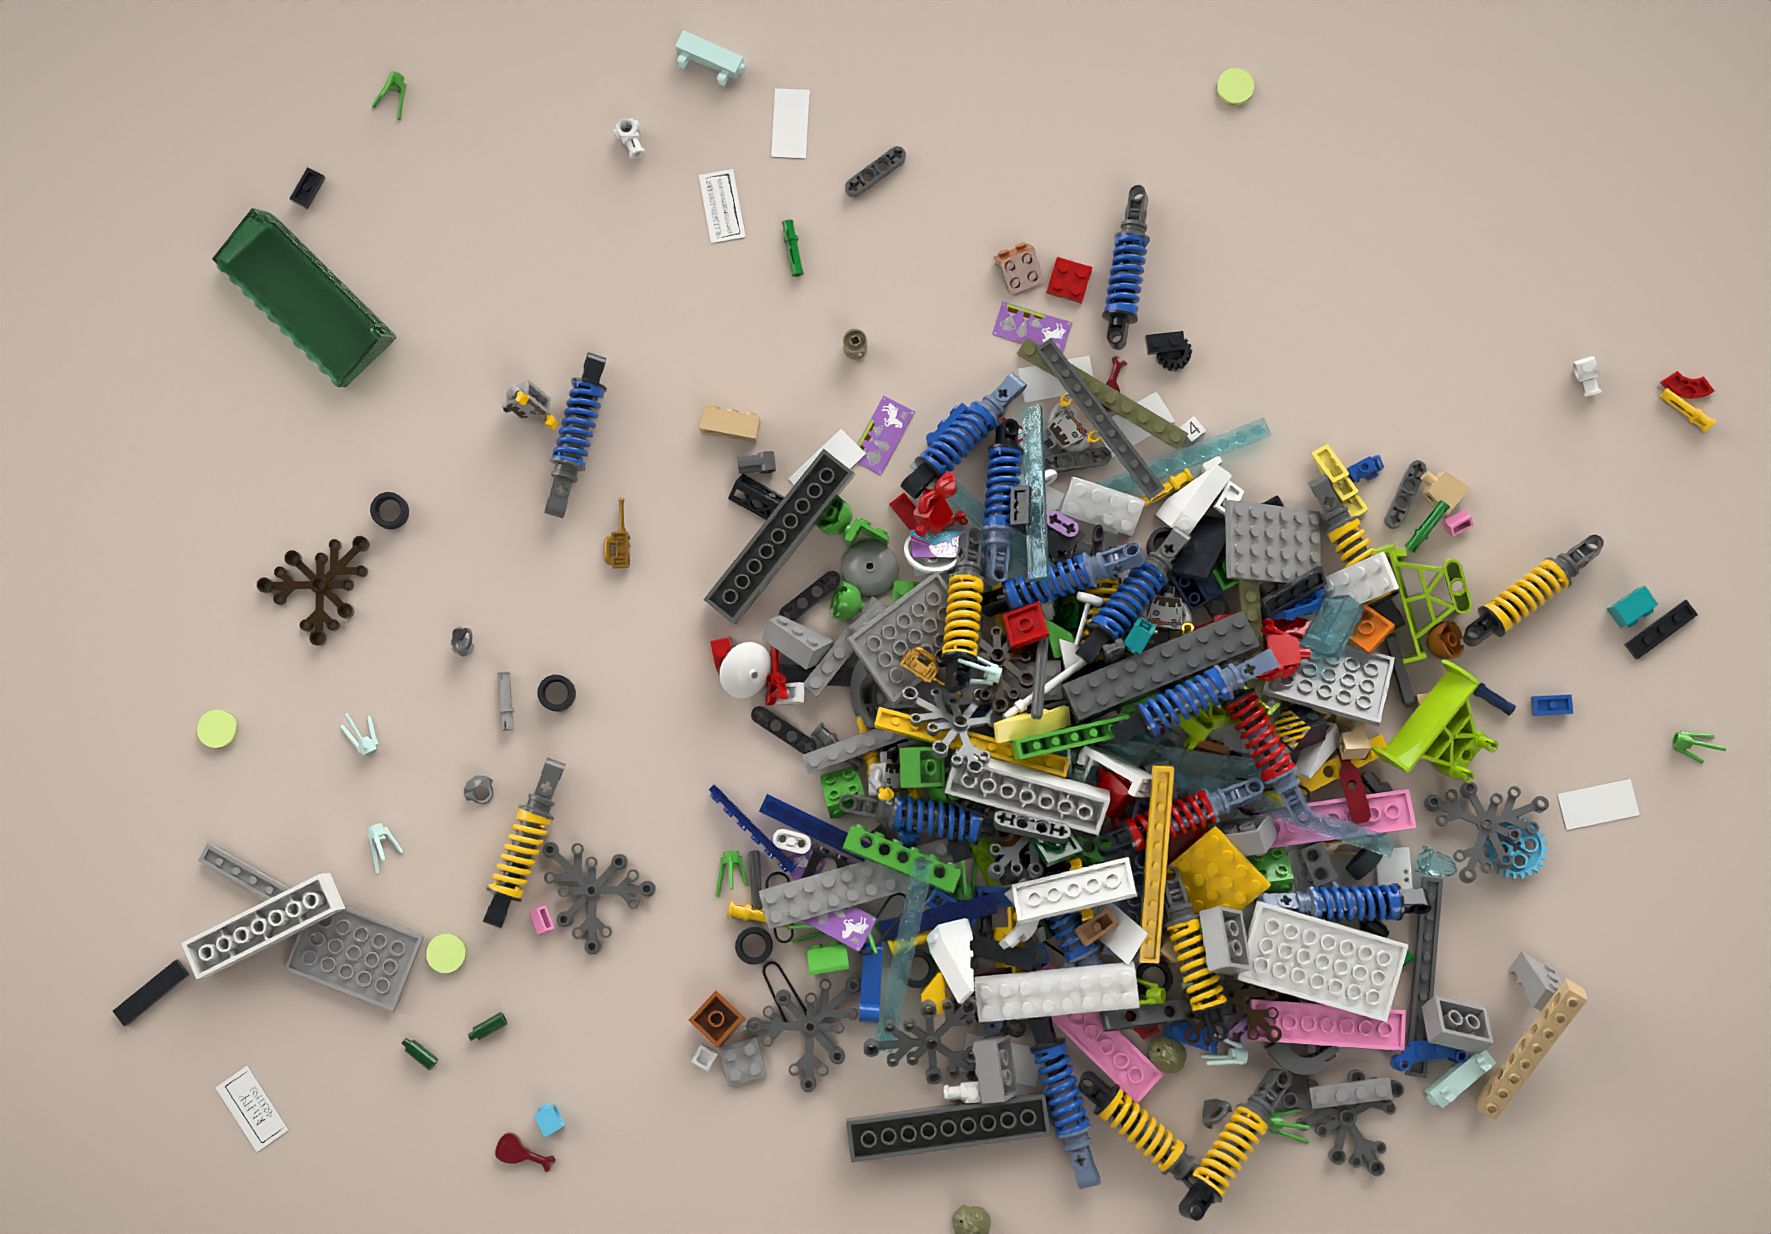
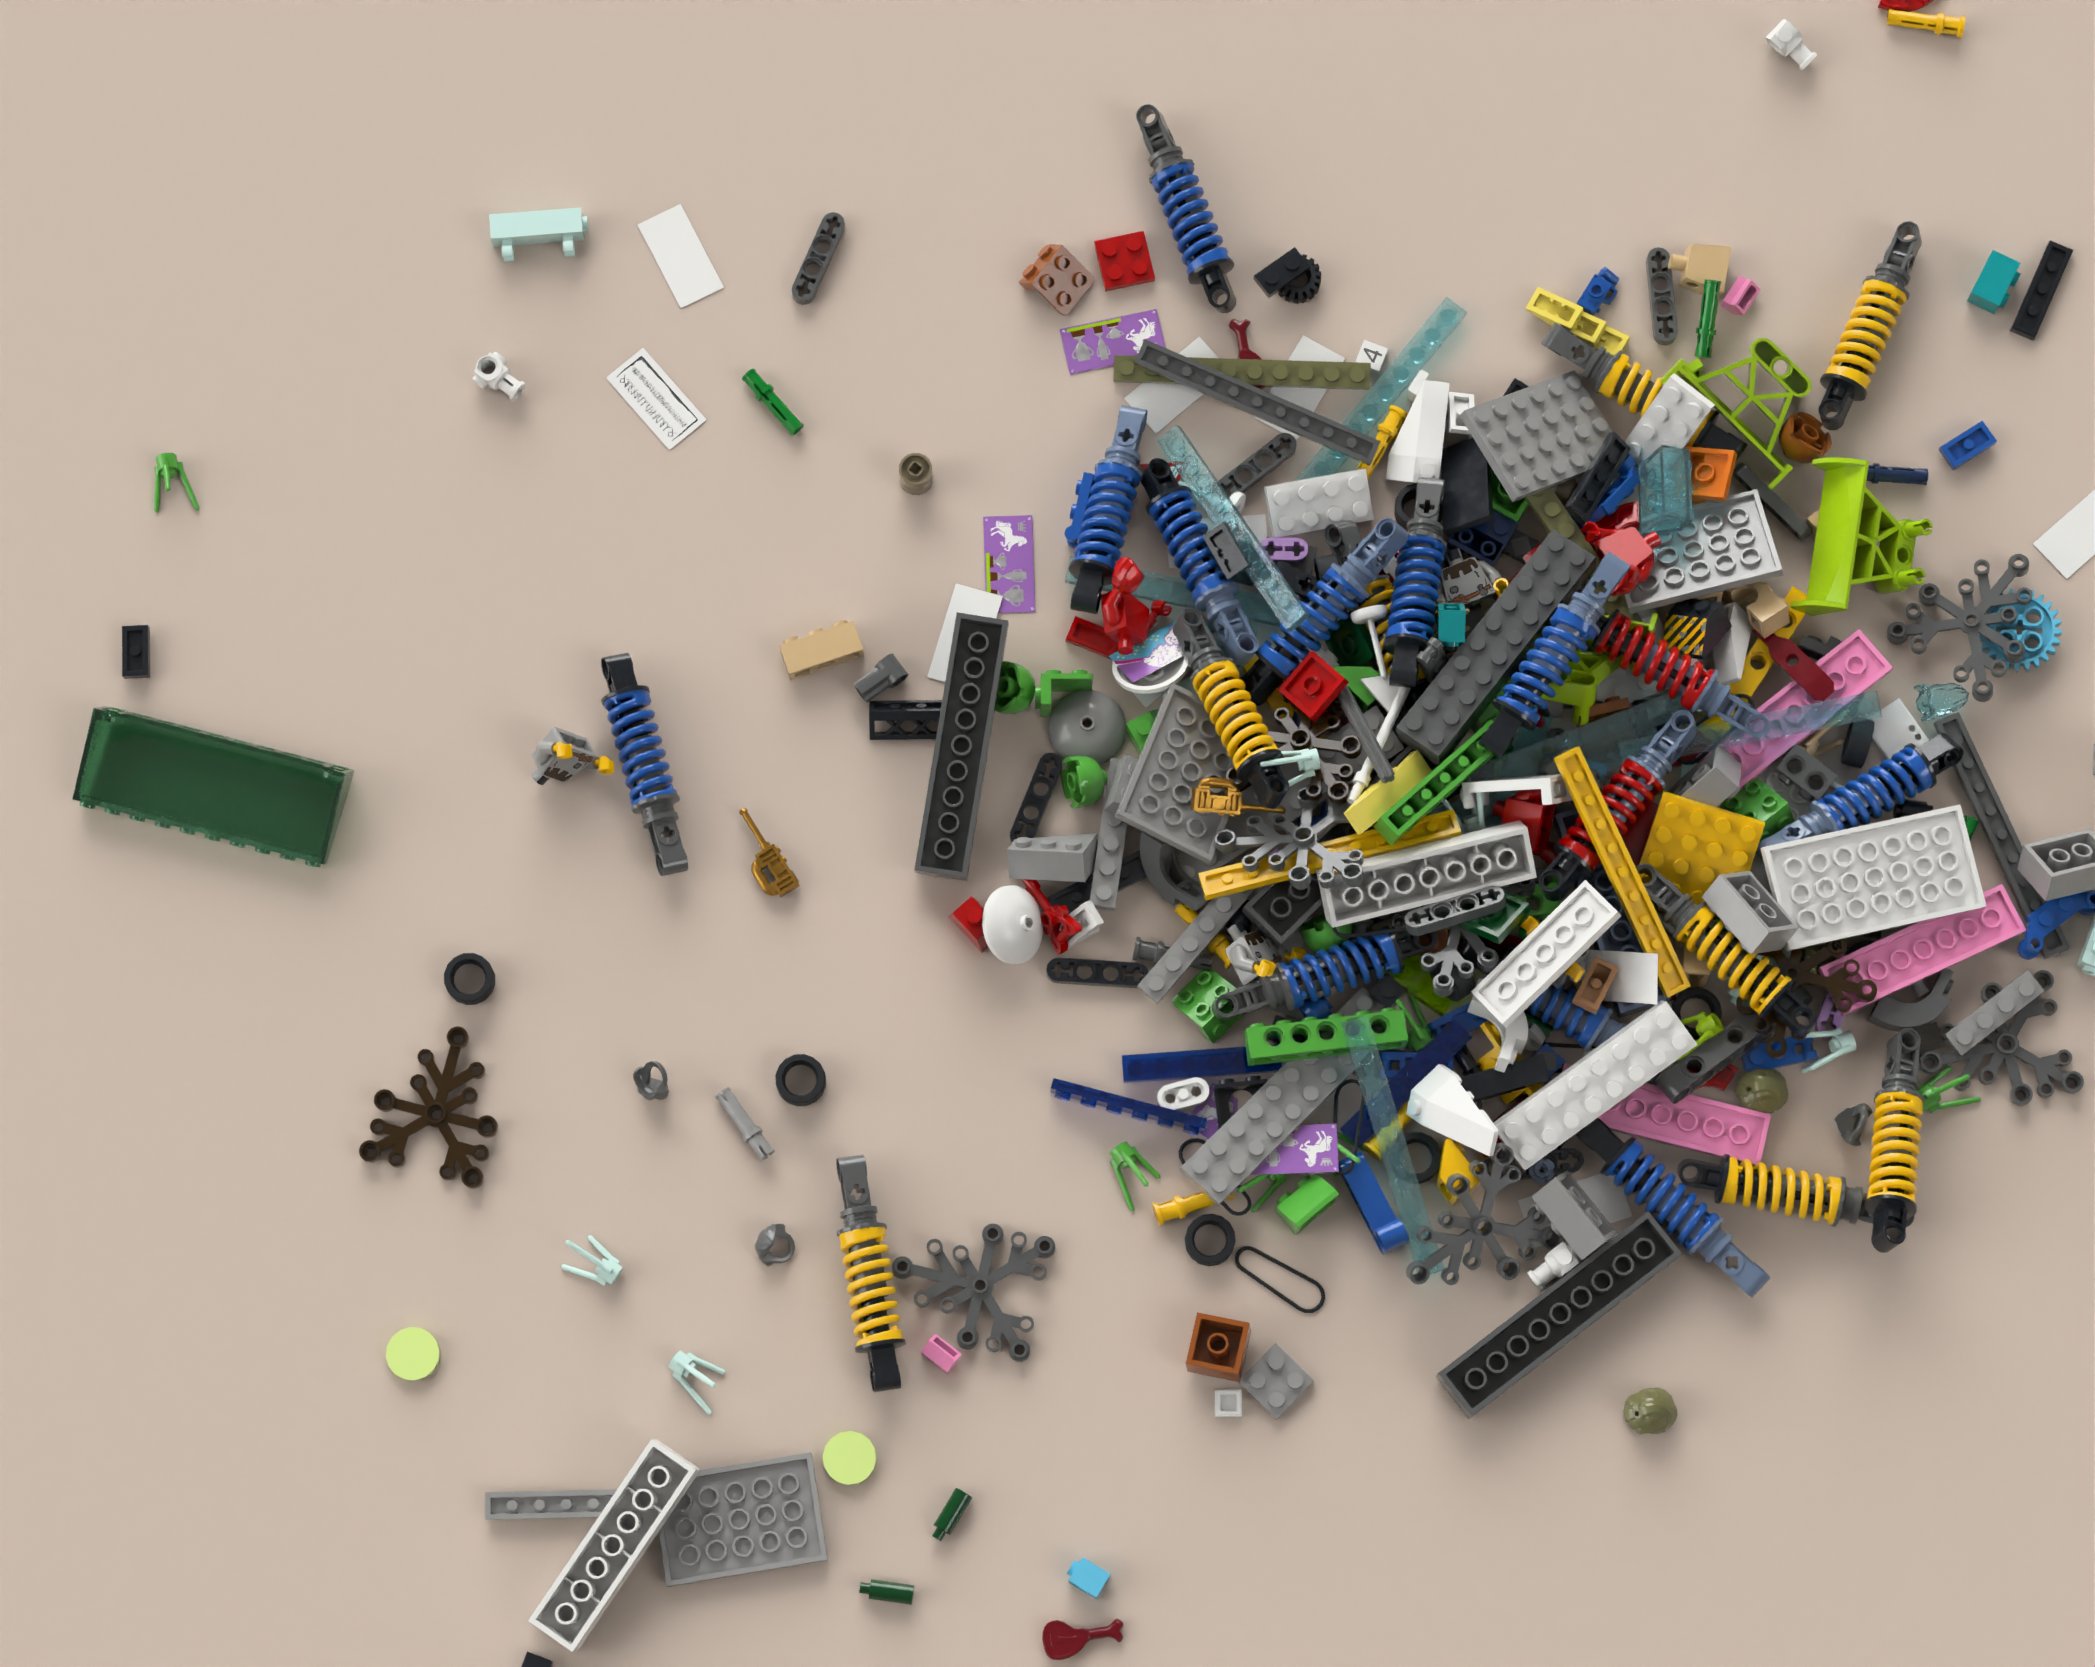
camera: 30 degrees left, 5 degrees down
dark grey plant [746,977,861,1092] -> none
dark grey axle [749,850,763,909] -> none
bright green slope [900,747,945,788] -> none
light grey torso [1042,393,1102,452] -> none

